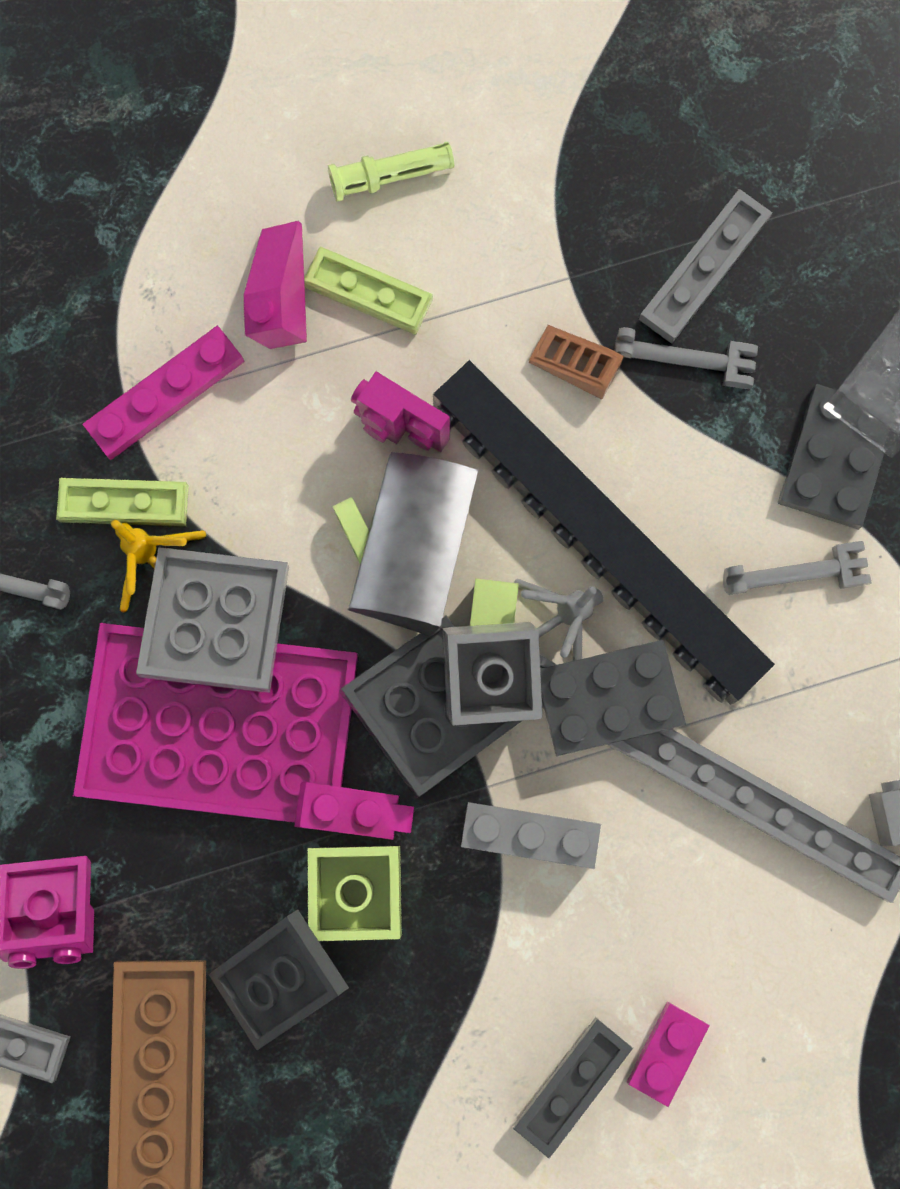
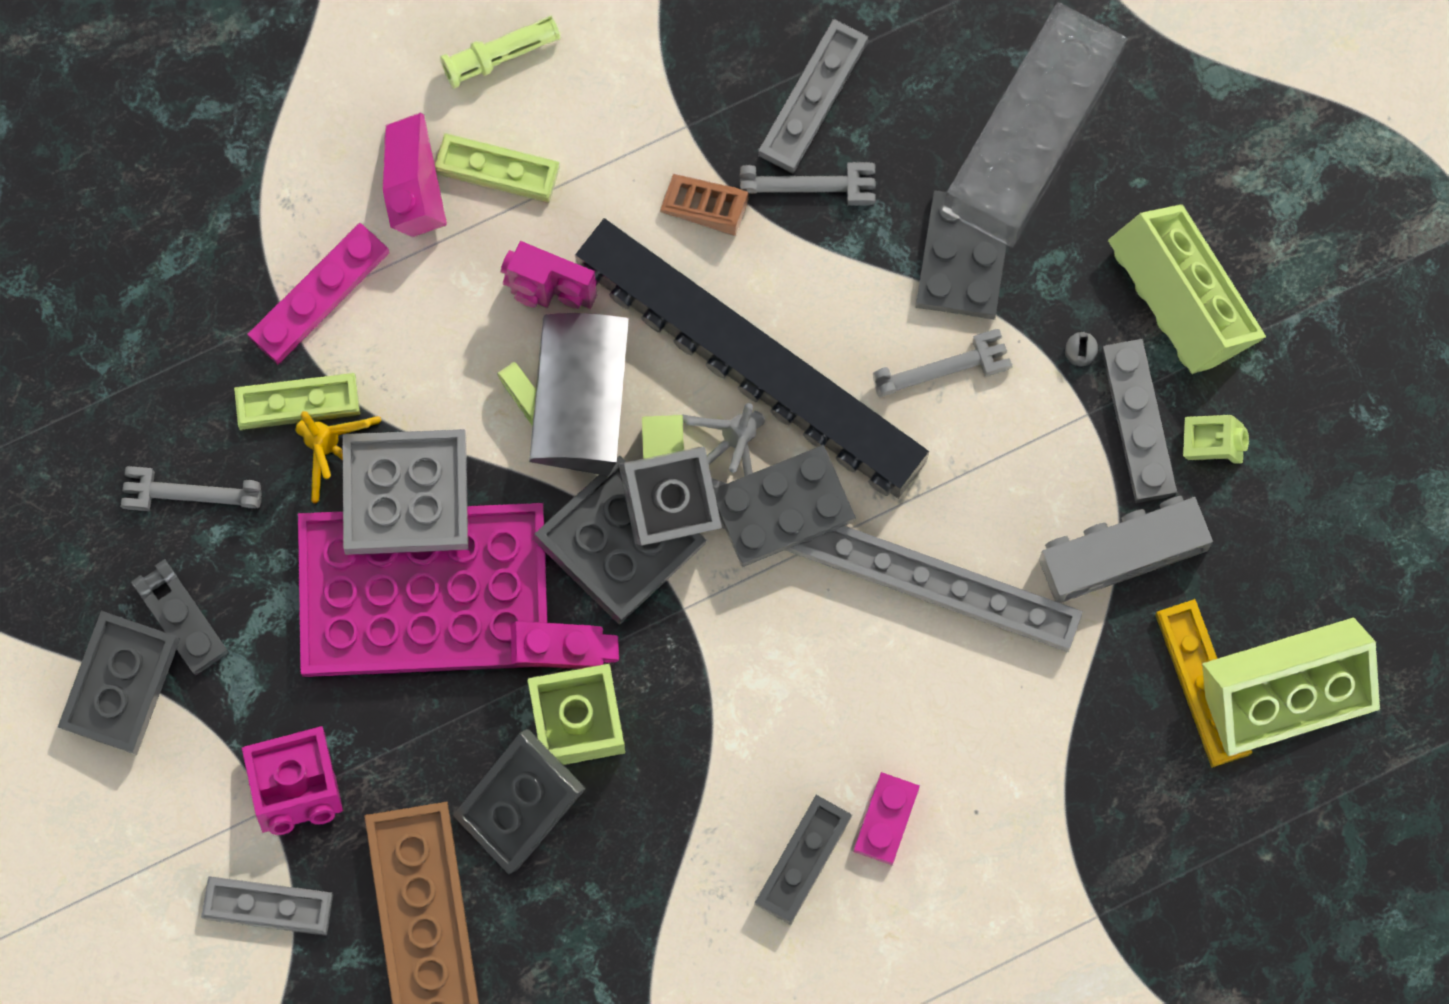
camera: 10 degrees left, 5 degrees down
light grey brick [461,802,601,869] -> none

